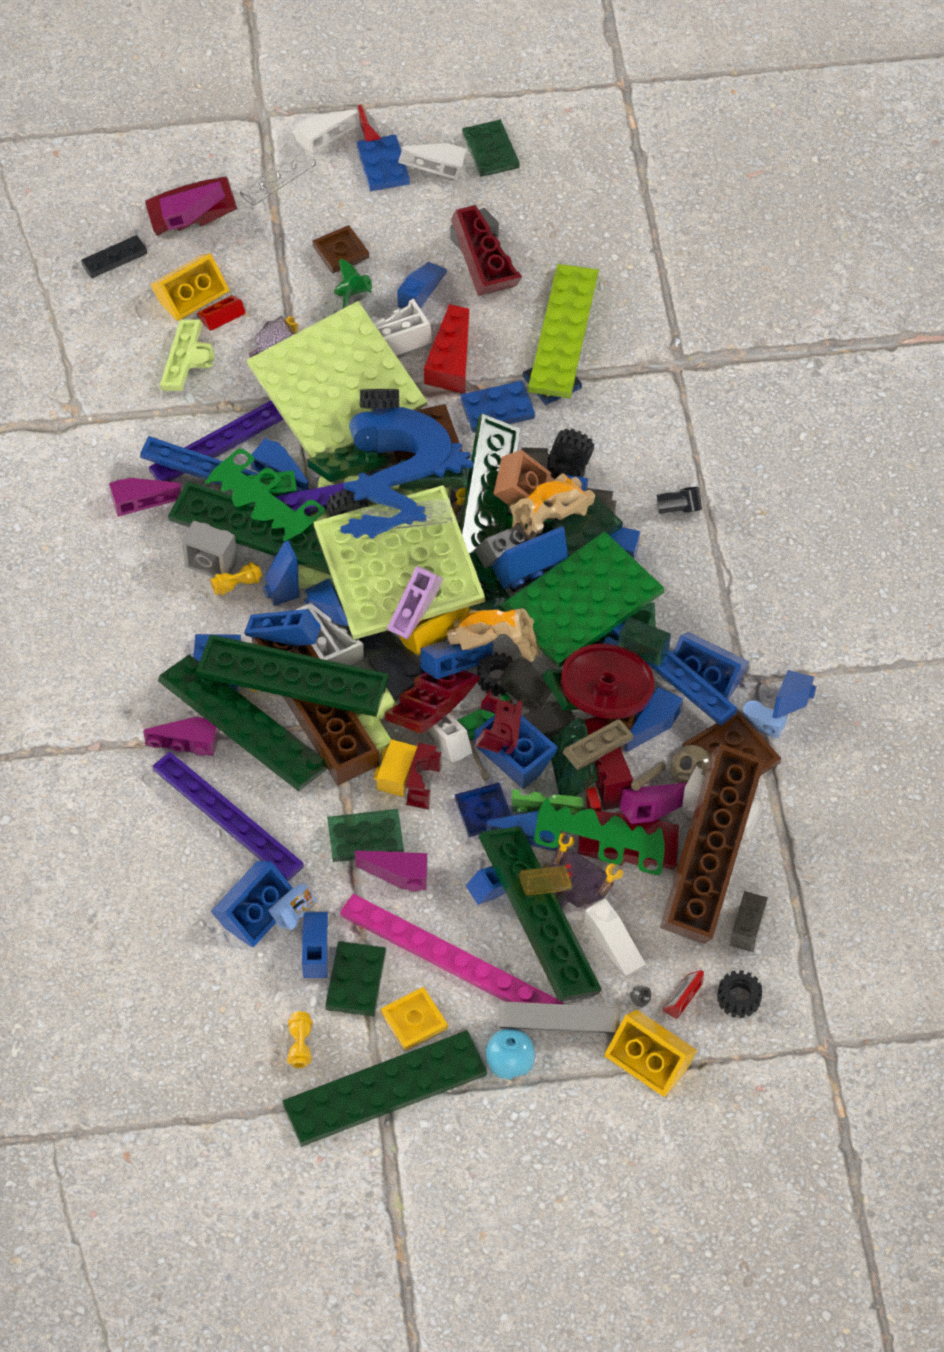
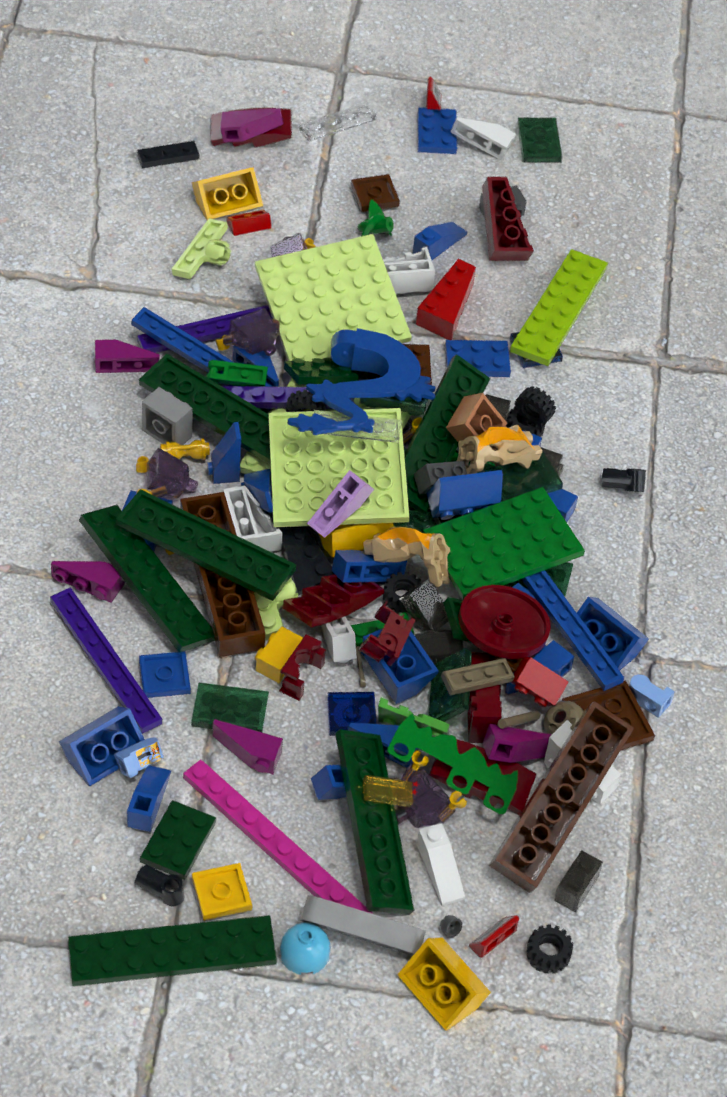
camera: 10 degrees right, 5 degrees down
green piece [205,448,325,542] -> none
blue slope [244,609,321,646] -> none
yellow piece [287,1011,313,1069] -> none
white slope [295,109,359,154] -> none
black tyre [360,389,399,409] -> none
red tile [586,787,601,811] -> none
clear green brick [618,617,671,666] -> none
blue slope [772,670,817,719] -> none
none -> black piece [135,864,184,906]
none -> clear purple torso [136,448,198,498]
none -> blue tile [139,651,191,698]
none -> clear purple torso [215,308,280,356]
none -> brick [511,657,569,707]

